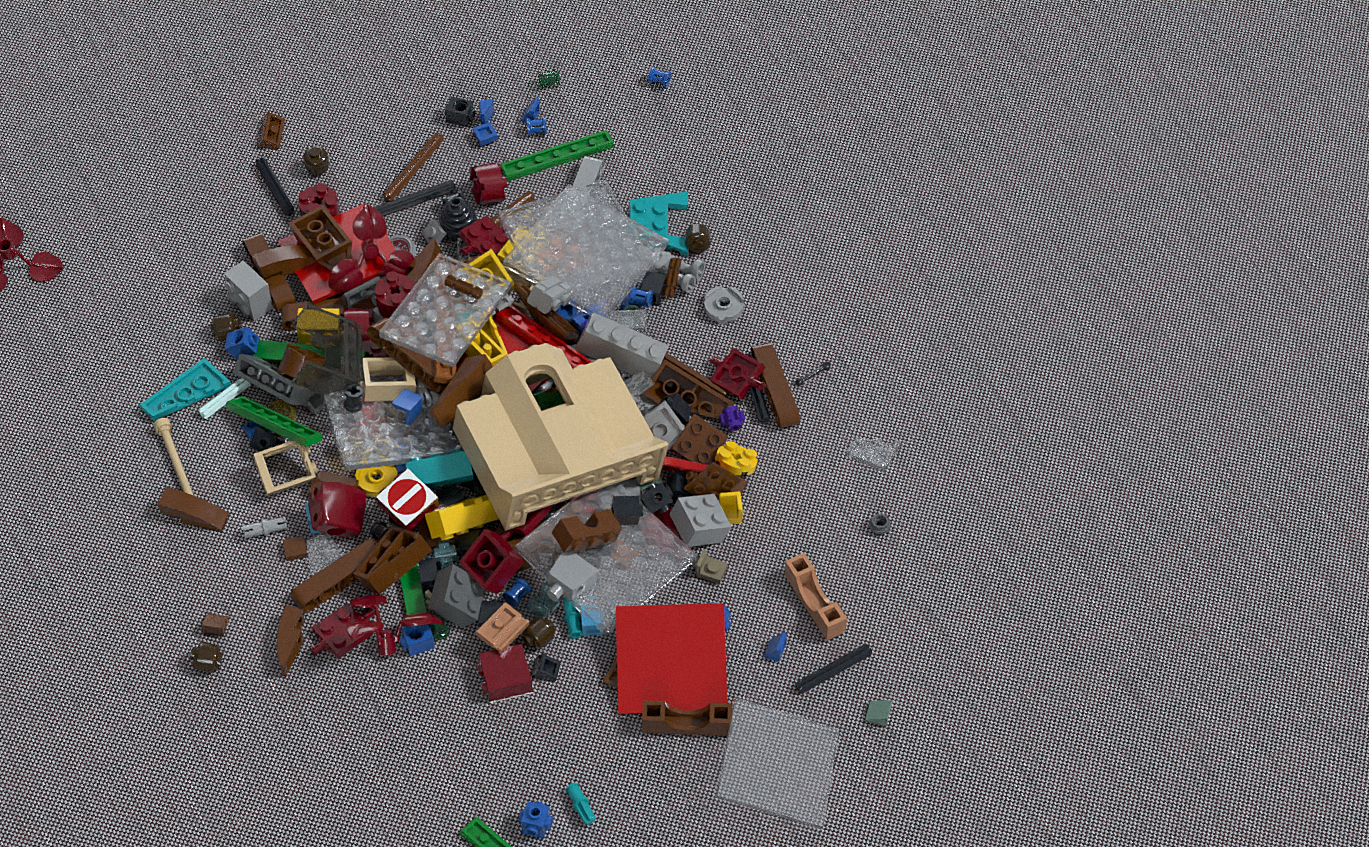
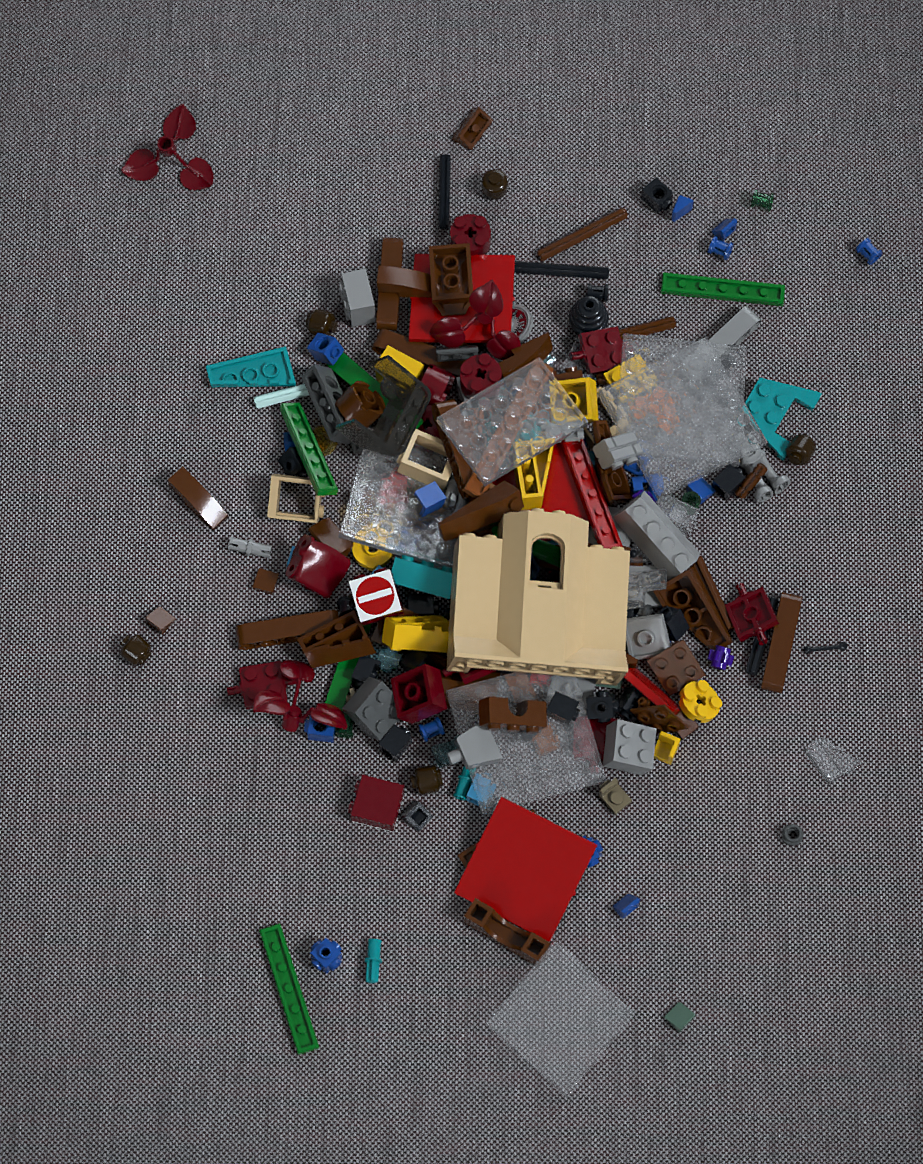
camera: 30 degrees right, 15 degrees up
tan piece [153,418,194,496] -> none
reddish brown slope [277,605,305,677] -> none
clear wing [306,532,345,577] -> none
black bush [343,384,363,412] -> none
light grey plate [421,219,447,244] -> none
reddish brown axle [445,275,483,300] -> none
dark red brick [469,162,507,205] -> none
blue plate [472,122,498,146] -> none
nougat plate [476,602,529,654] -> none
blue bush [629,286,653,308] -> none
light grey plate [704,286,744,325] -> none
nougat arch [785,553,847,640] -> none
black axle [795,644,872,693] -> none

